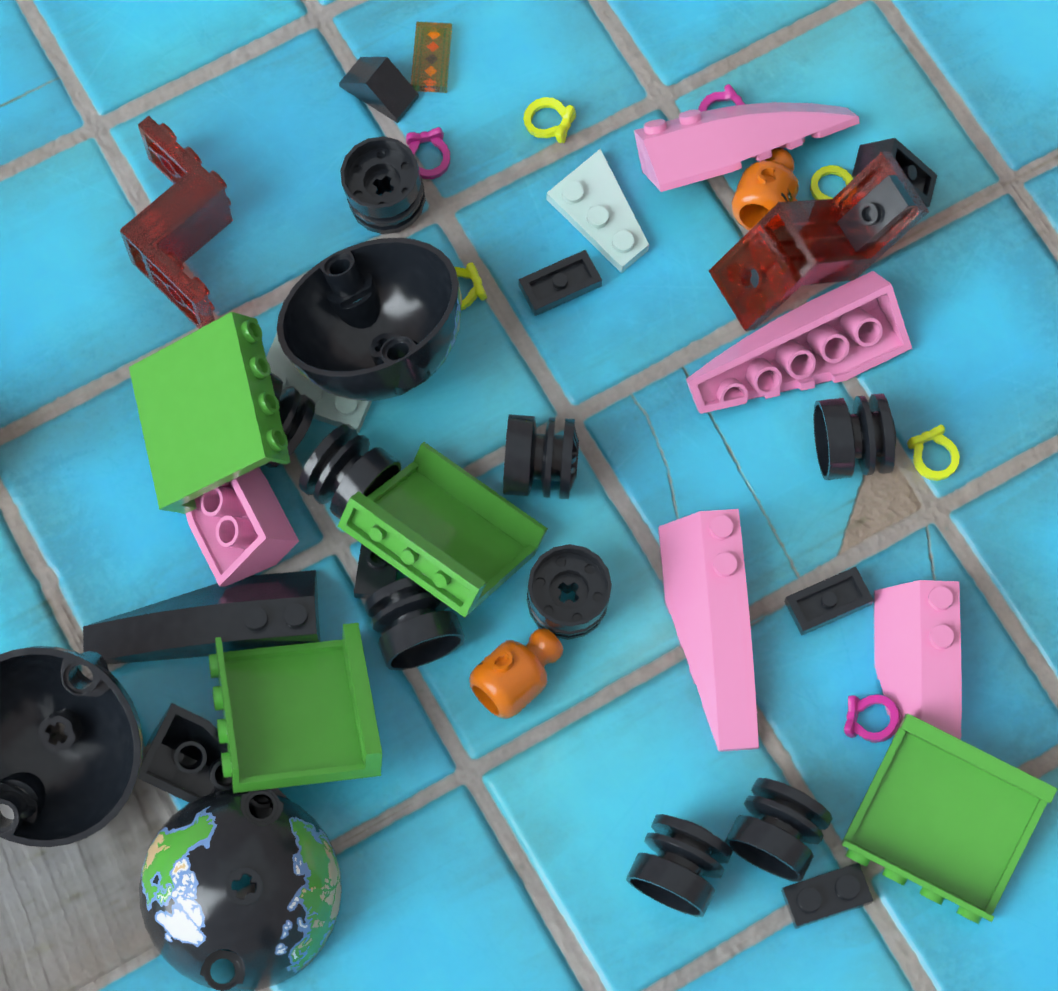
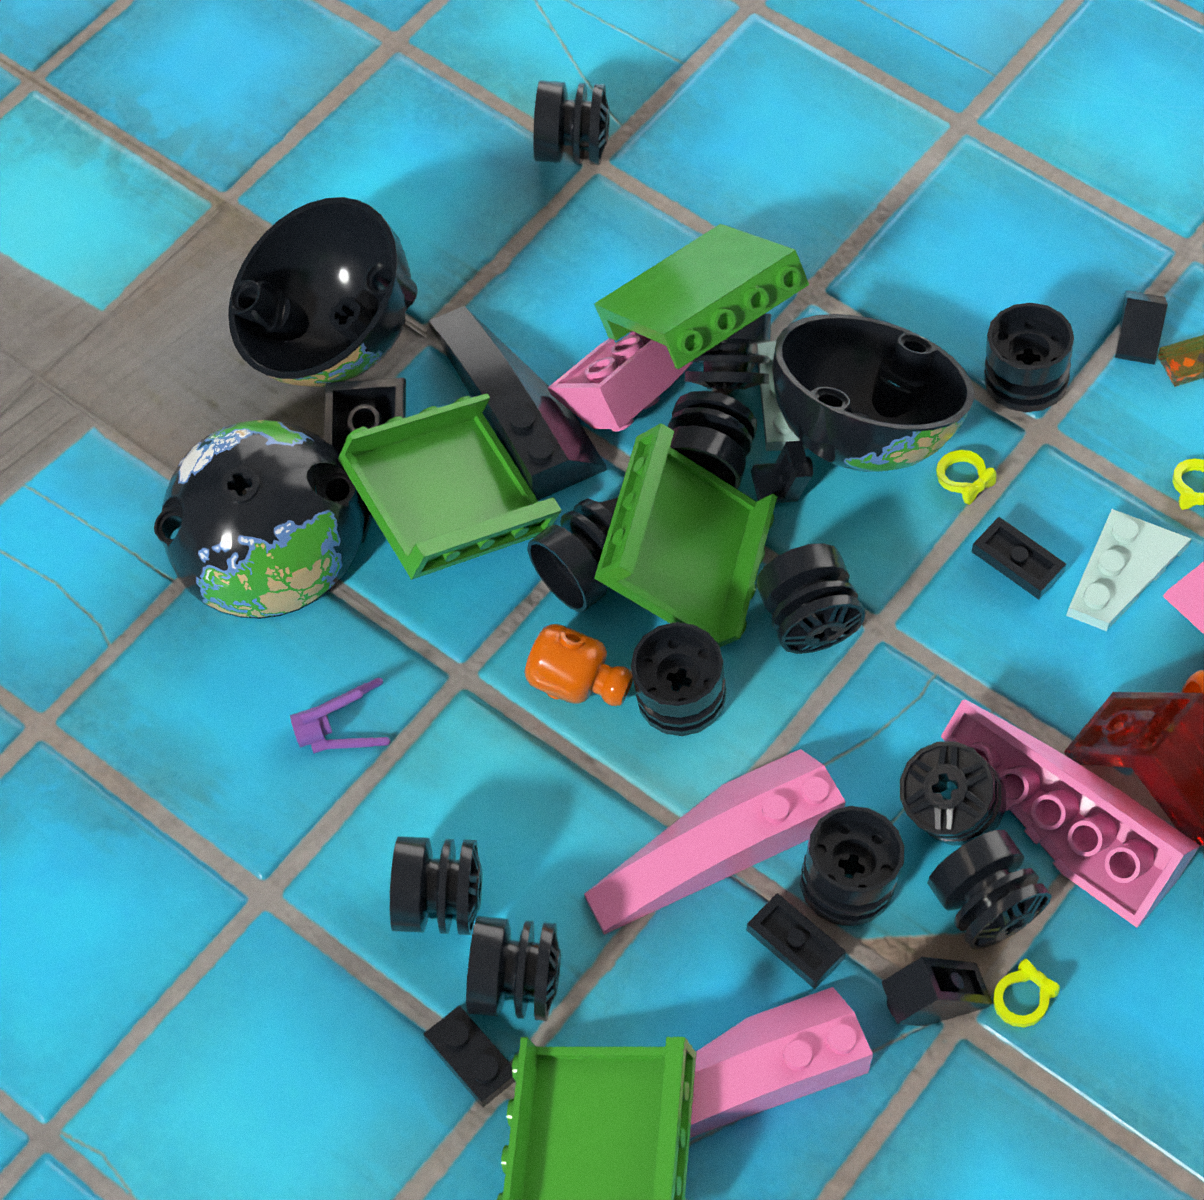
camera: 70 degrees right, 10 degrees down
clear red bracket [119,116,233,329] -> none
dark pink piece [405,127,450,179] -> none
dark pink piece [844,695,901,743] -> none
none -> medium lavender plant [290,677,391,754]
none -> black bracket [750,441,813,503]
none -> black wheel [800,806,905,926]
none -> black slope [881,957,993,1026]
none -> black wheel [900,741,1006,846]

